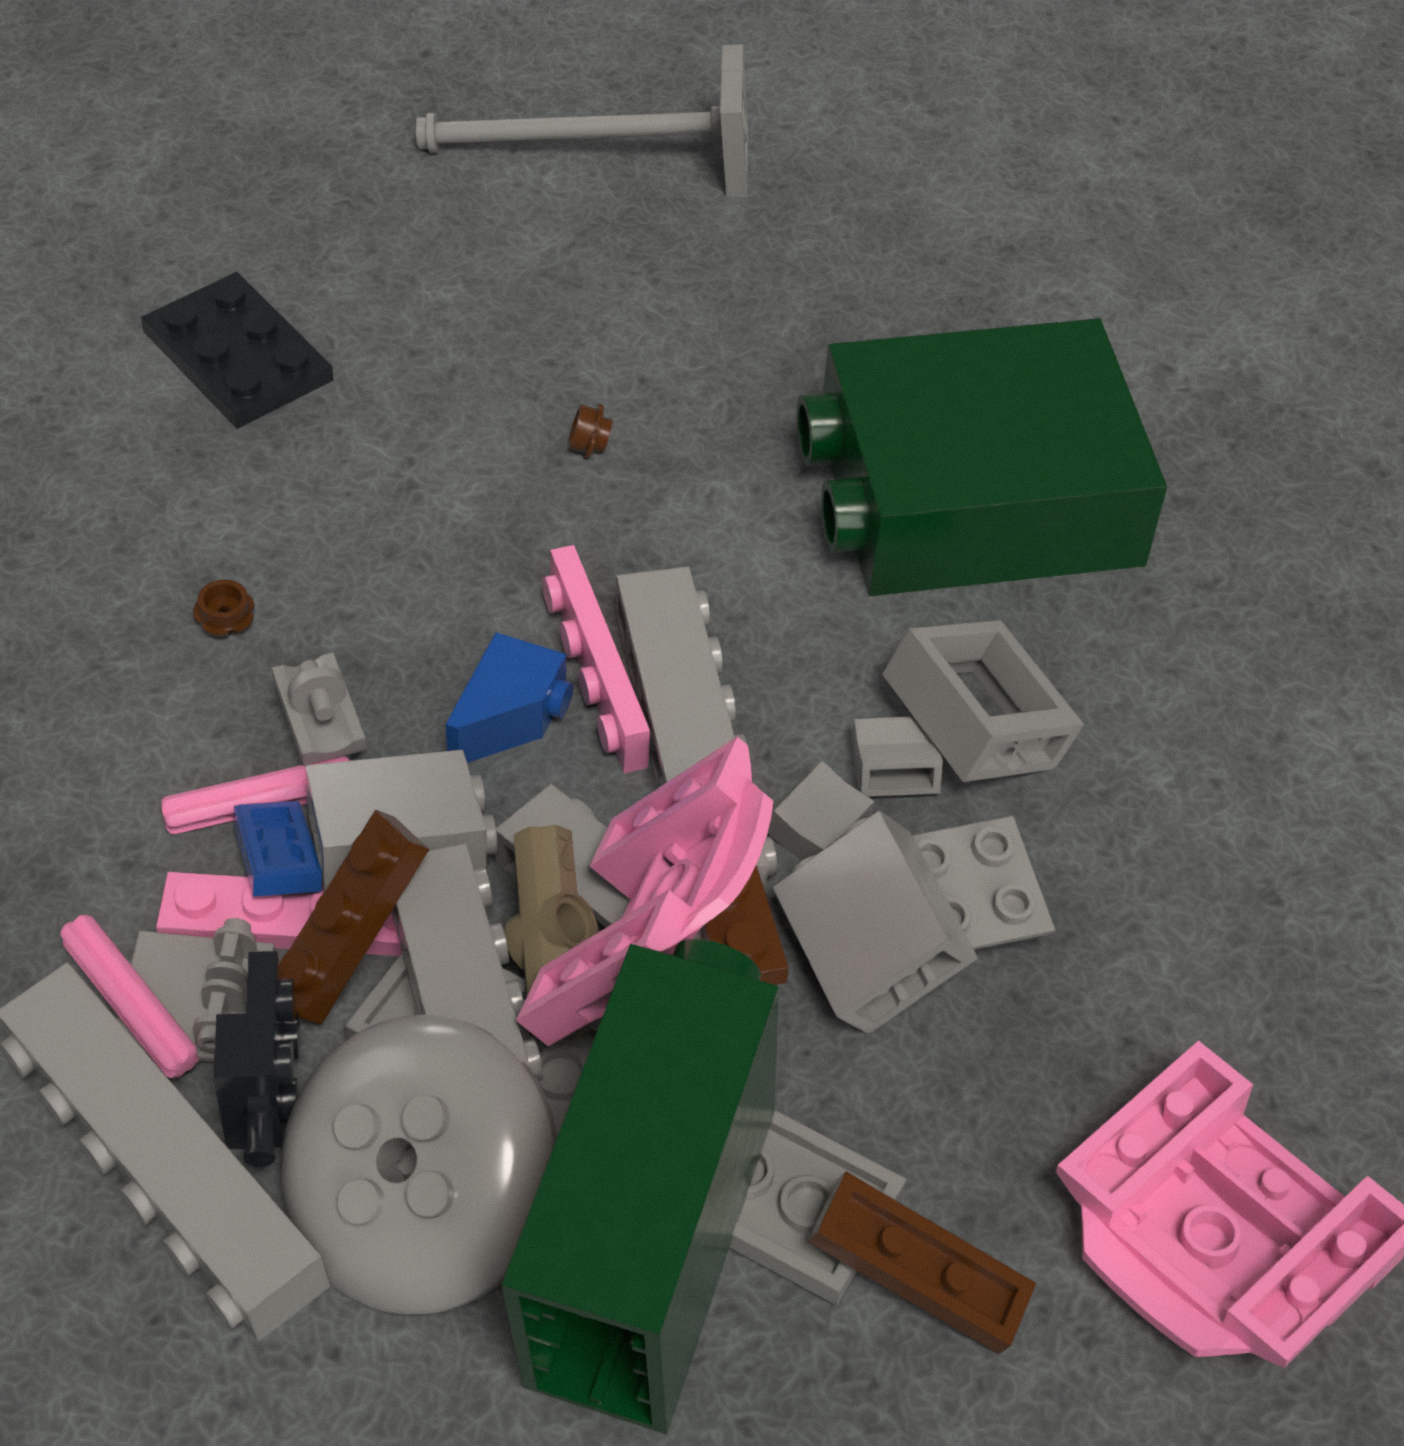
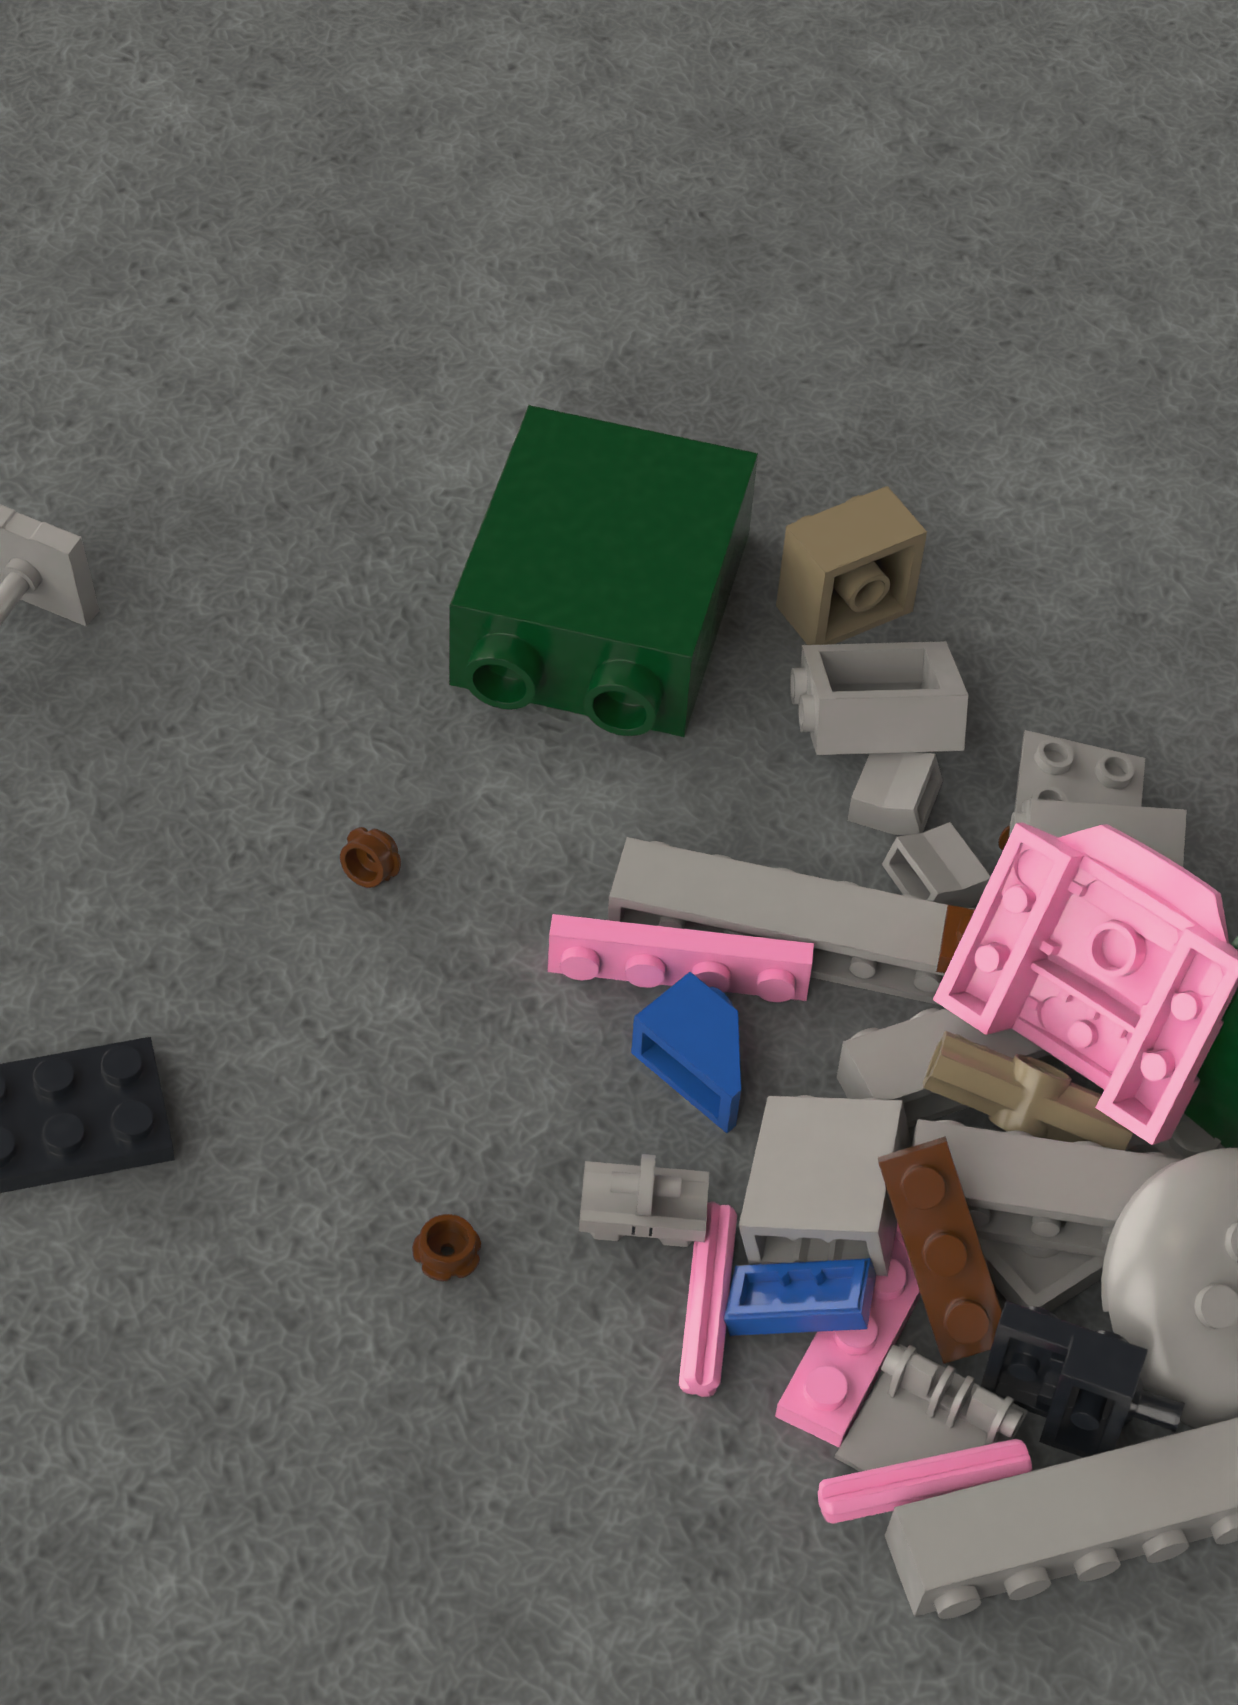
camera: 65 degrees left, 0 degrees up
none -> dark tan brick [776,486,927,645]

